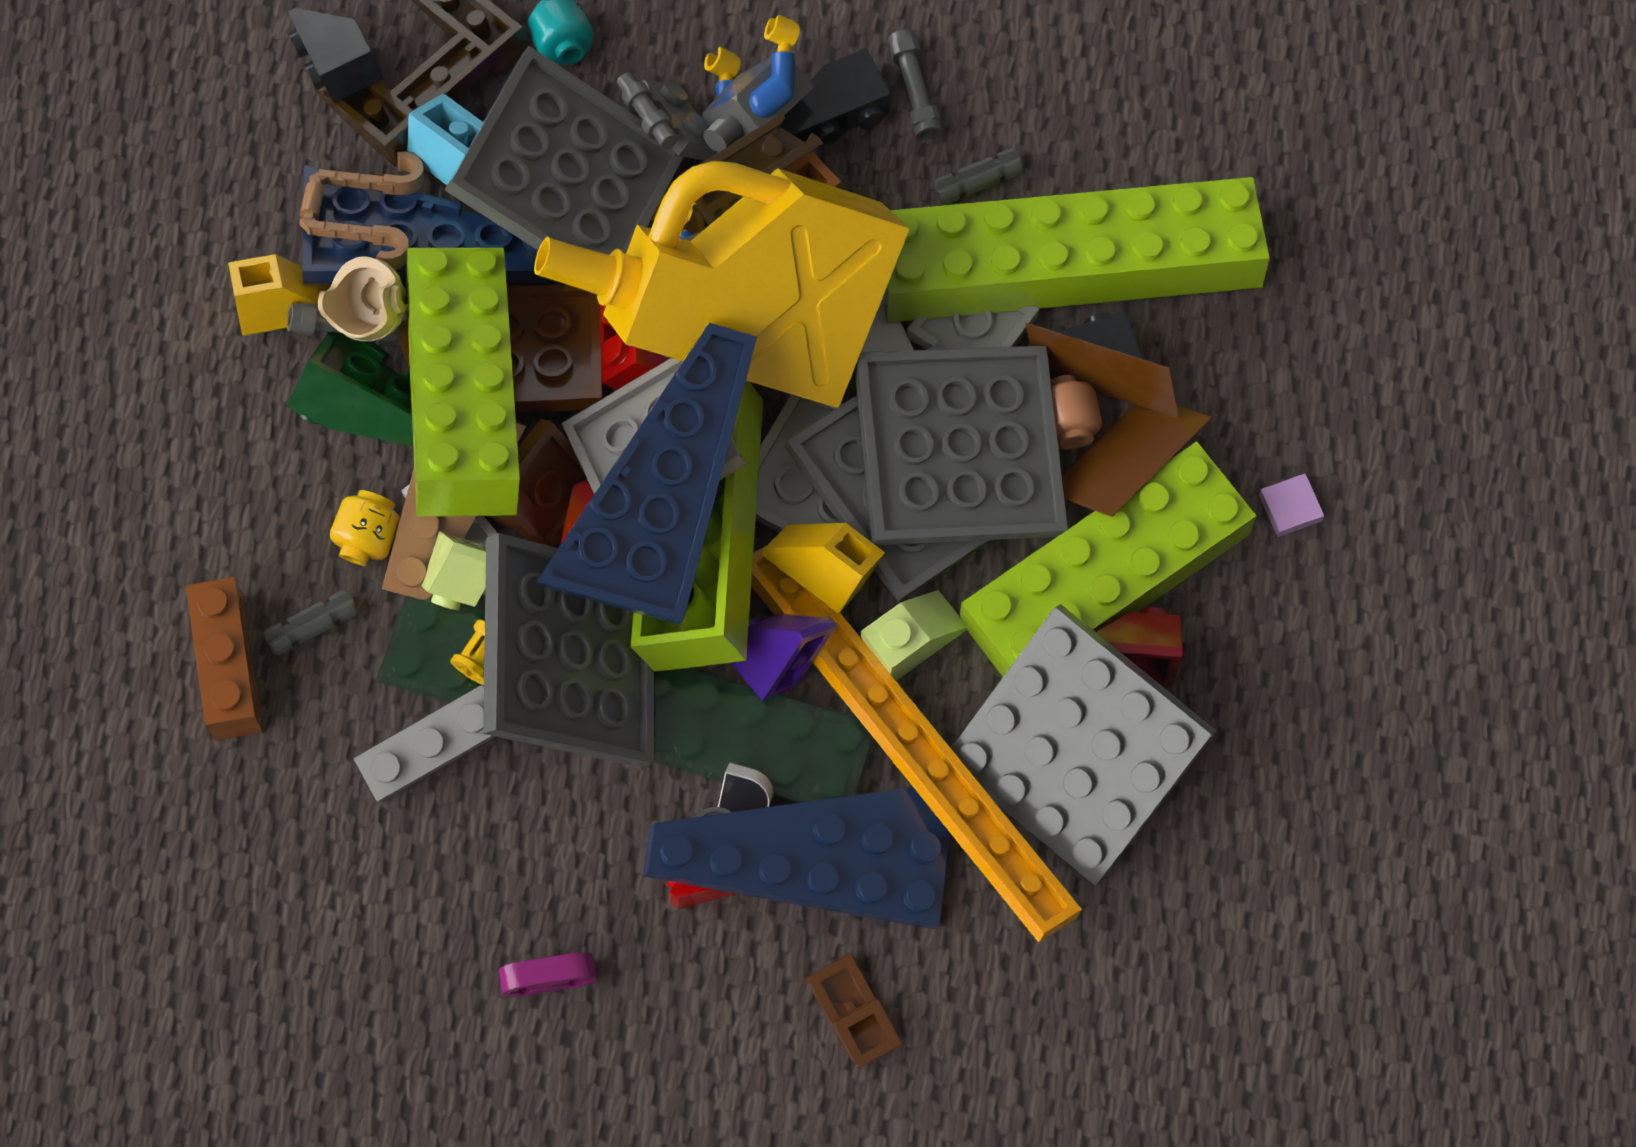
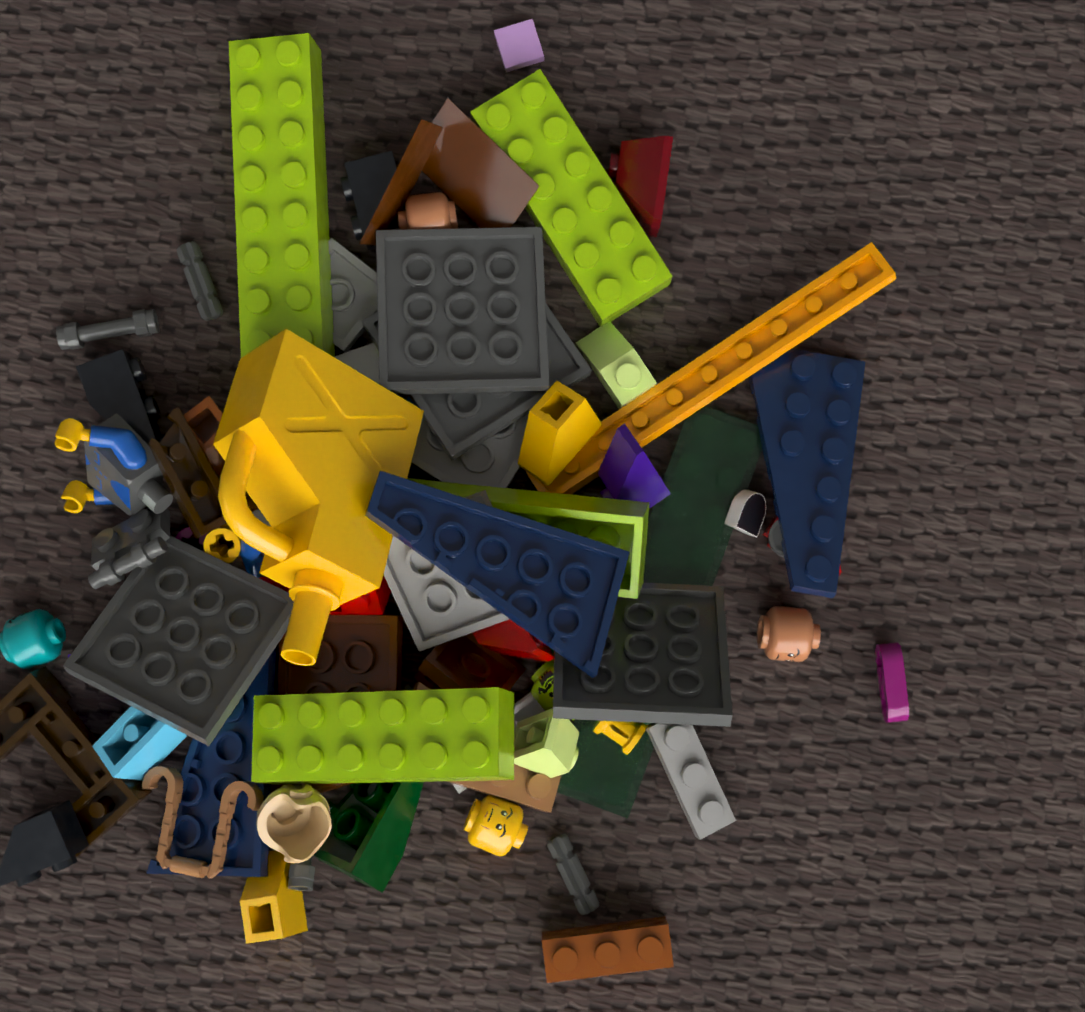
camera: 85 degrees left, 15 degrees up
reddish brown slope [804,953,902,1069] -> none
plate [951,604,1217,886] -> none
none -> nougat head [757,606,821,662]

